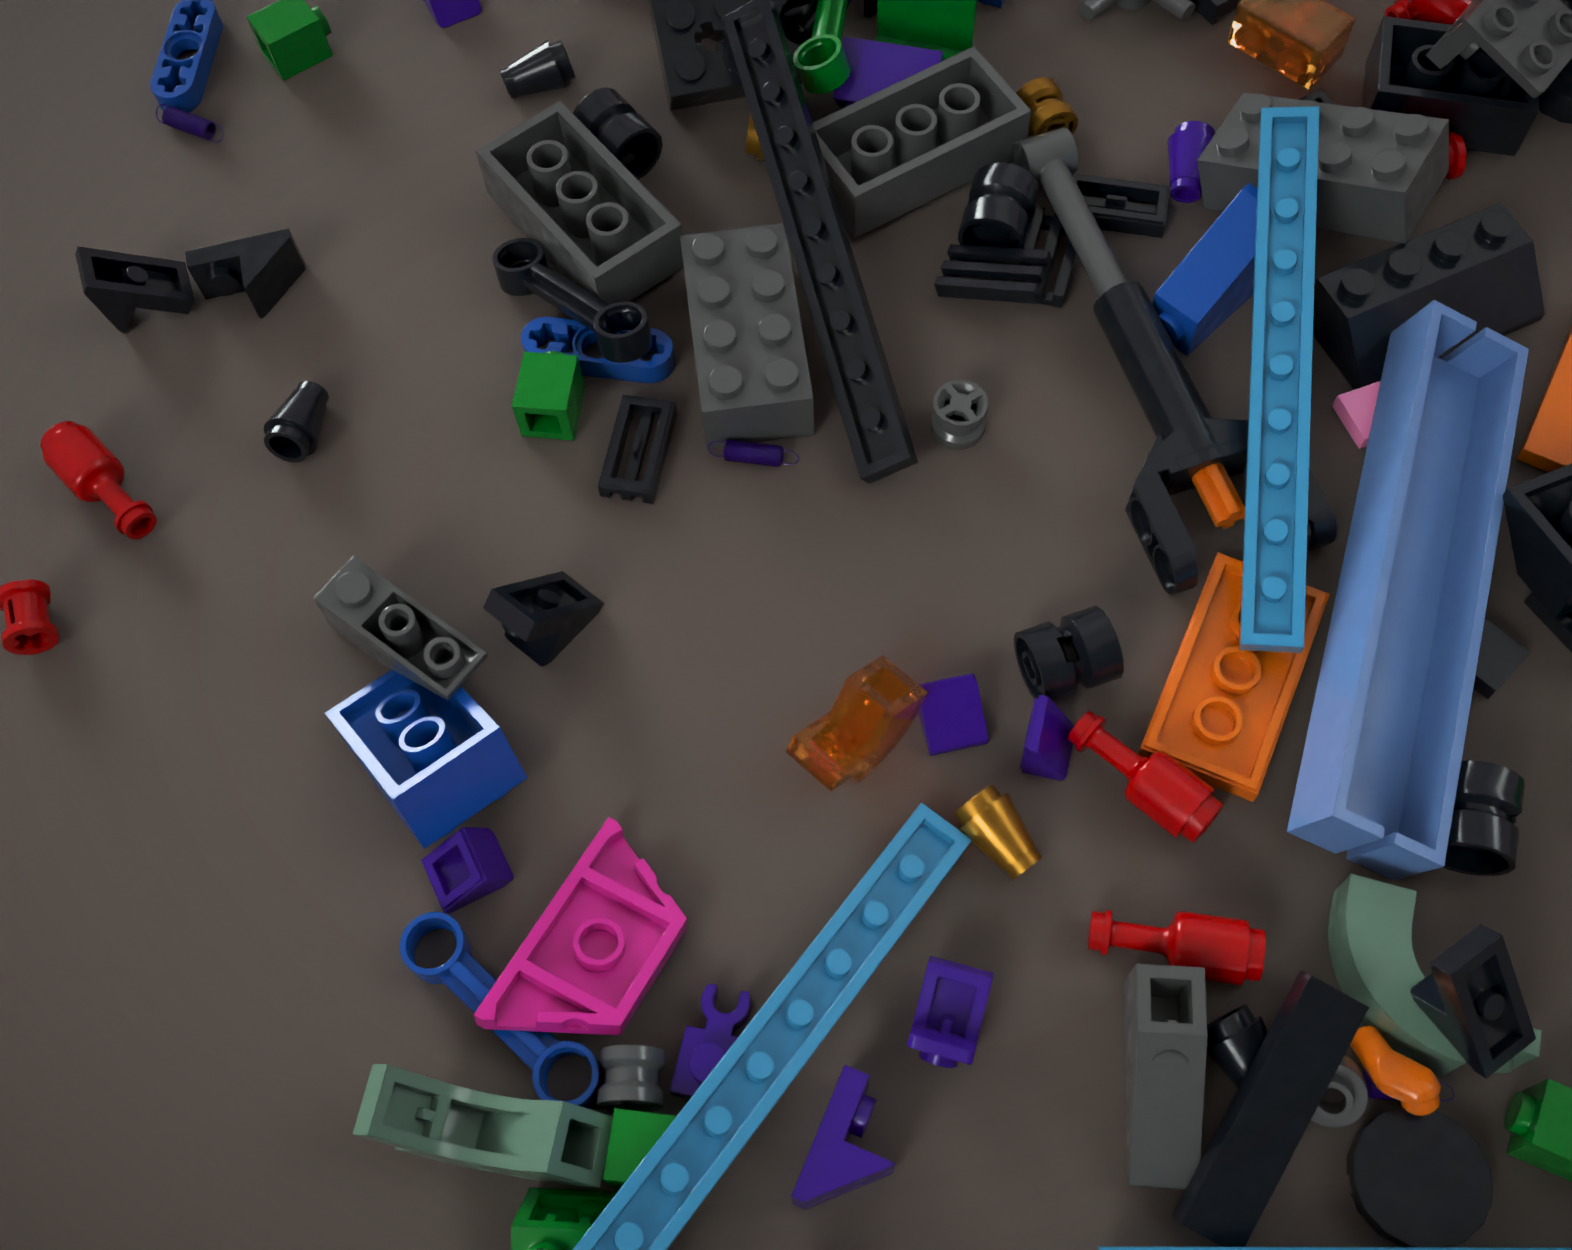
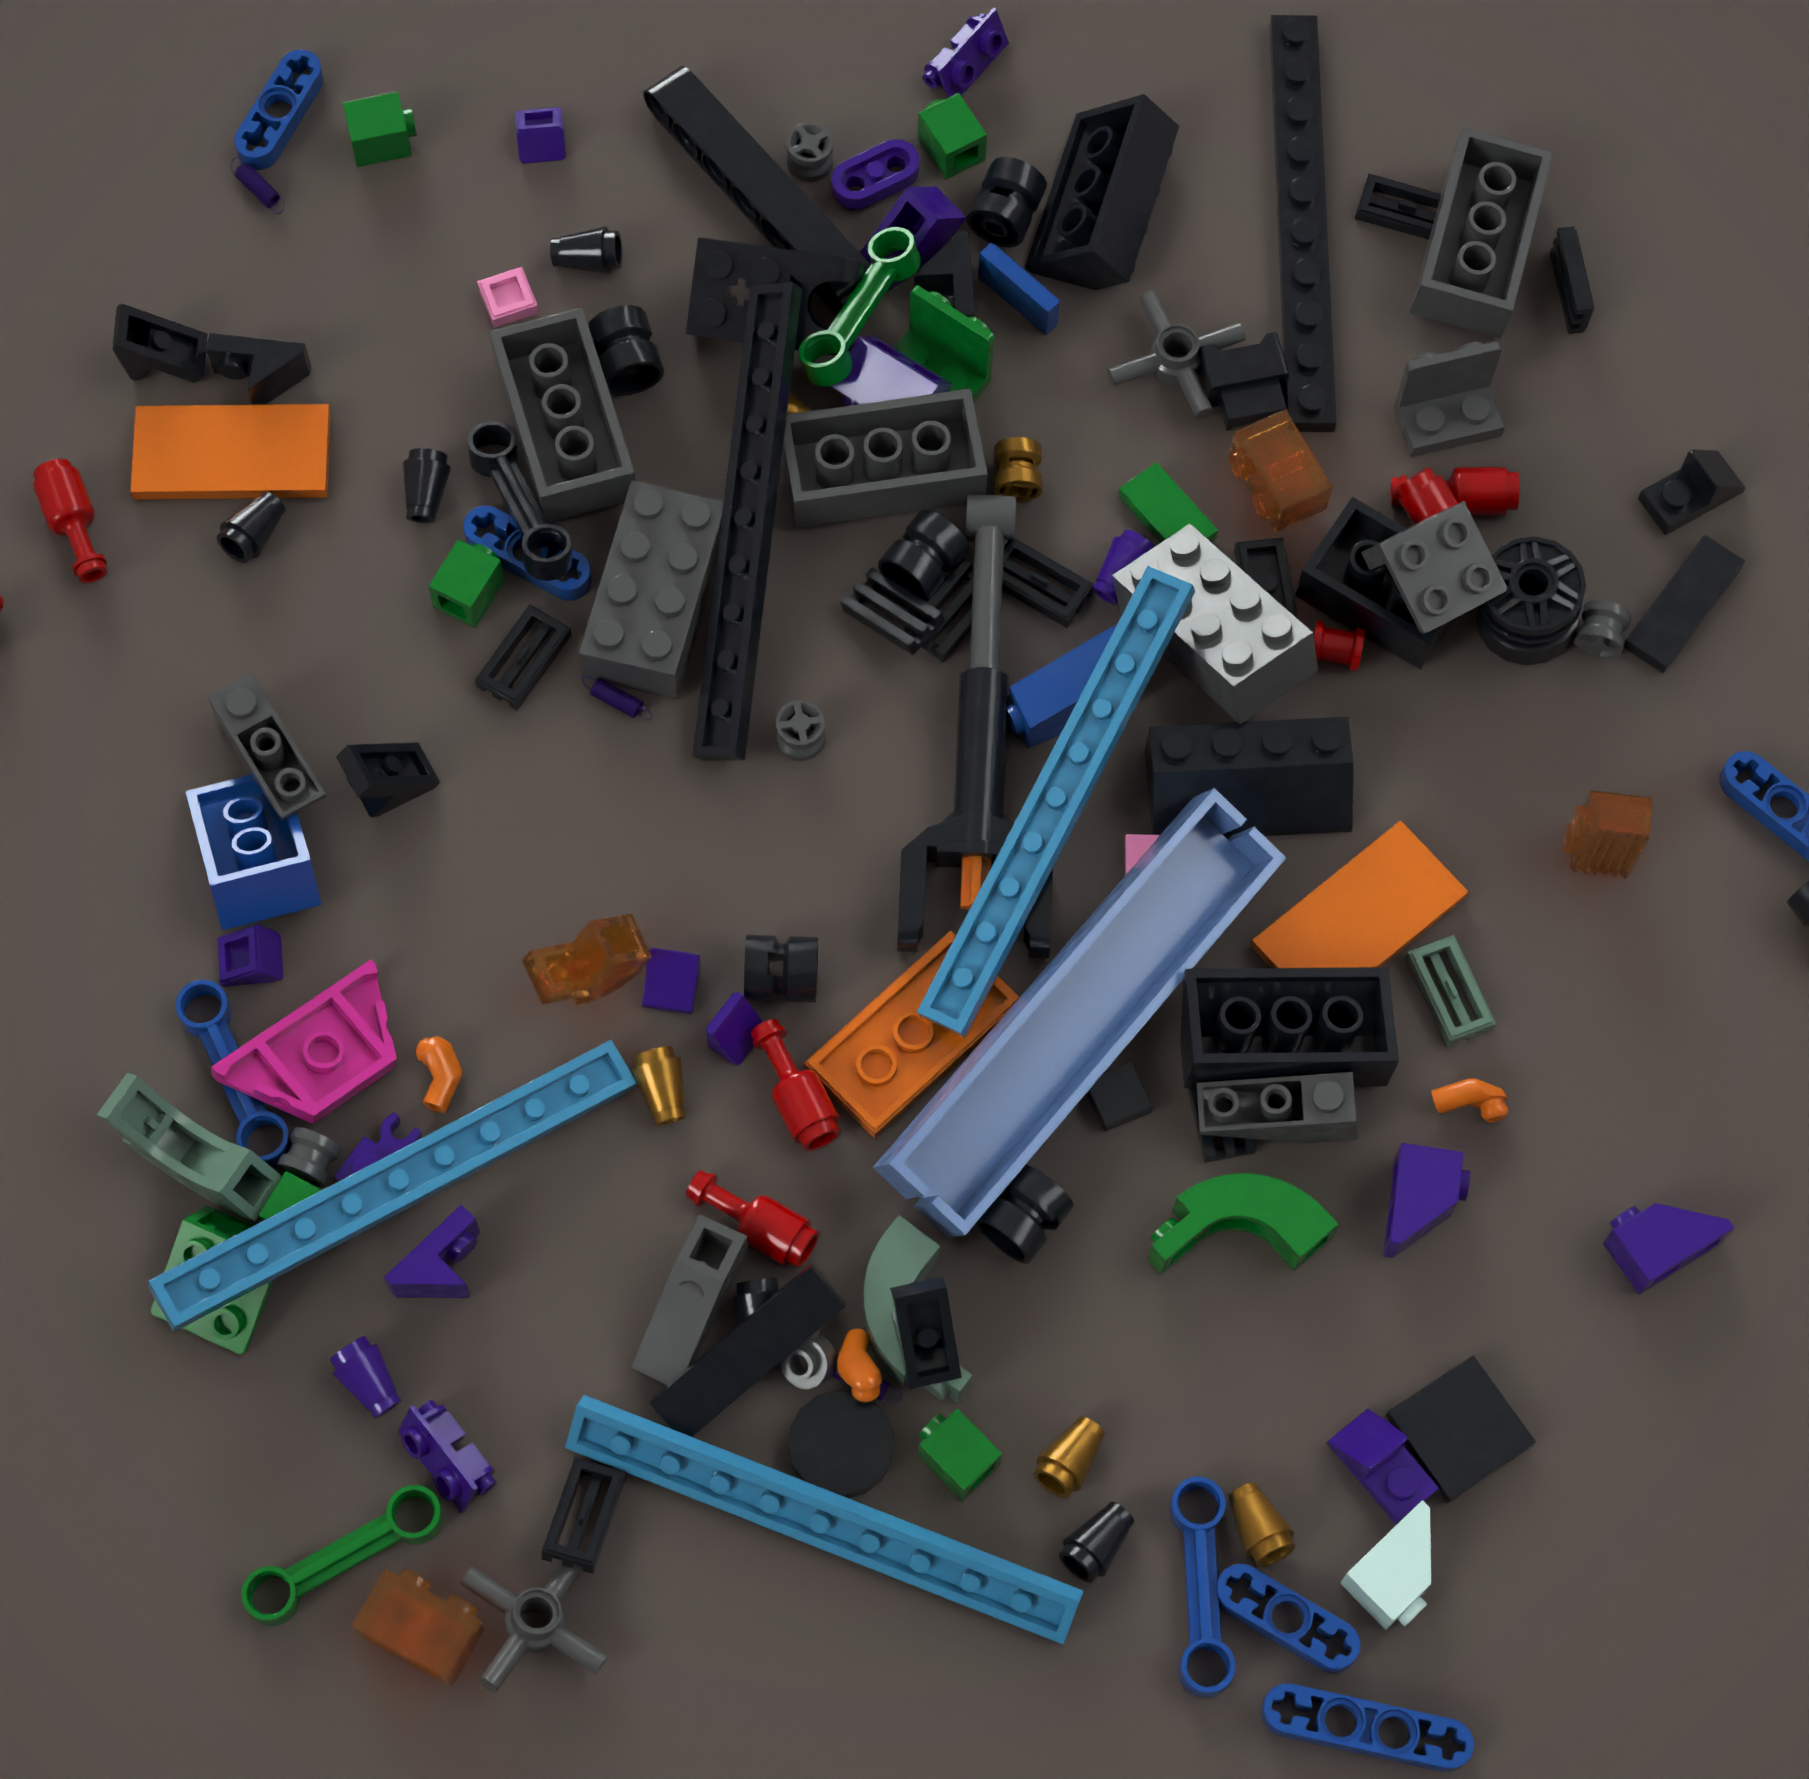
camera: 15 degrees right, 5 degrees up
dark purple bracket [907,956,994,1068] -> none
none -> orange tile [130,404,331,500]
none -> black cone [403,448,451,524]
none -> orange arm [416,1036,463,1114]
none -> bright pink tile [477,267,539,328]
none -> green tile [1118,462,1218,543]

